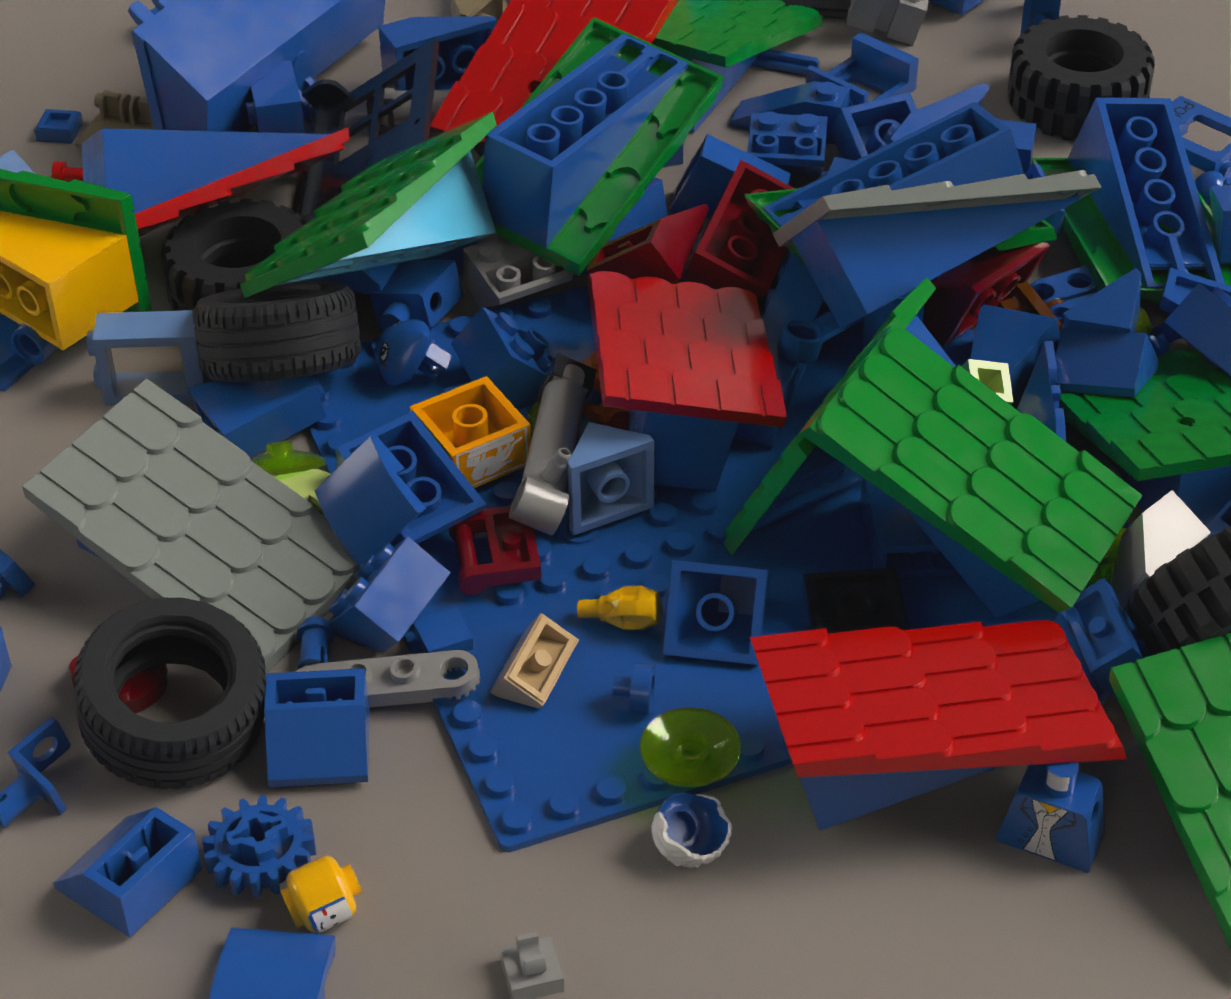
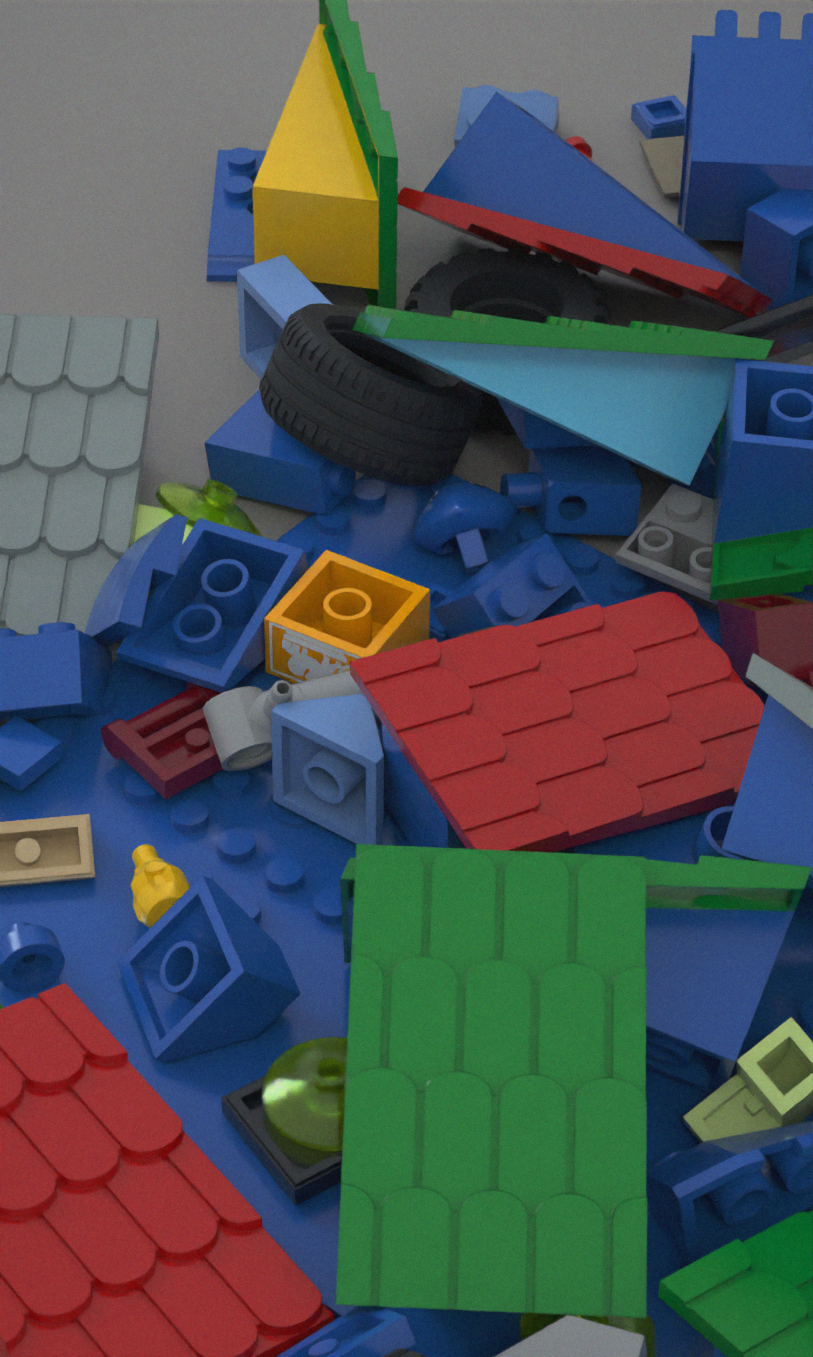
camera: 60 degrees right, 0 degrees up
none -> clear neon green dish [262,1037,348,1151]

